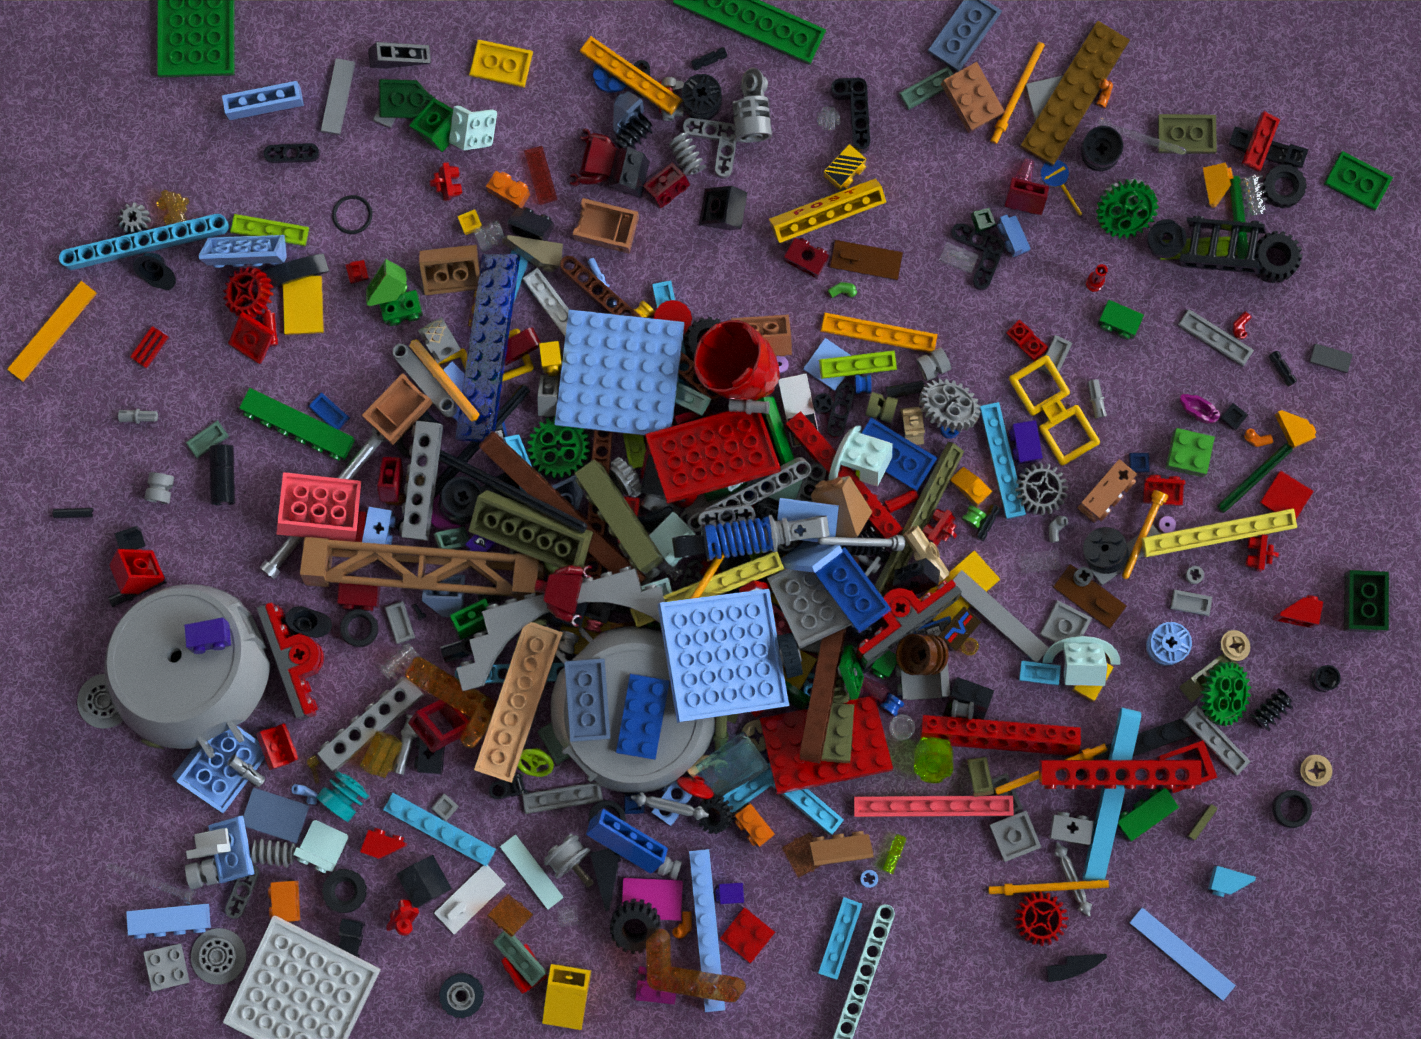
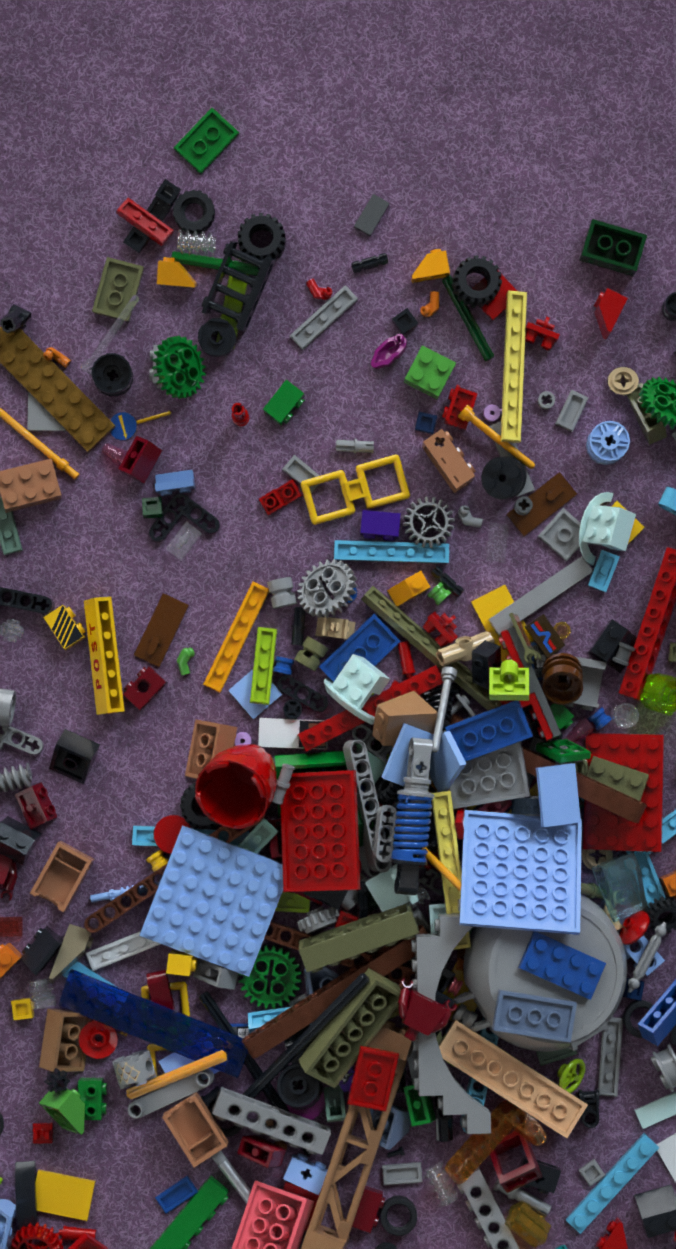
camera: 75 degrees left, 5 degrees up
none -> black piece [0,304,32,333]
none -> black gear [44,1068,70,1094]
none -> red dish [79,1020,118,1059]
none -> red tile [347,1045,399,1112]
none -> black tyre [452,255,502,308]
none -> lime plate [489,660,529,701]
none -> olive flag [509,613,542,664]
none -> light blue tile [536,763,581,827]

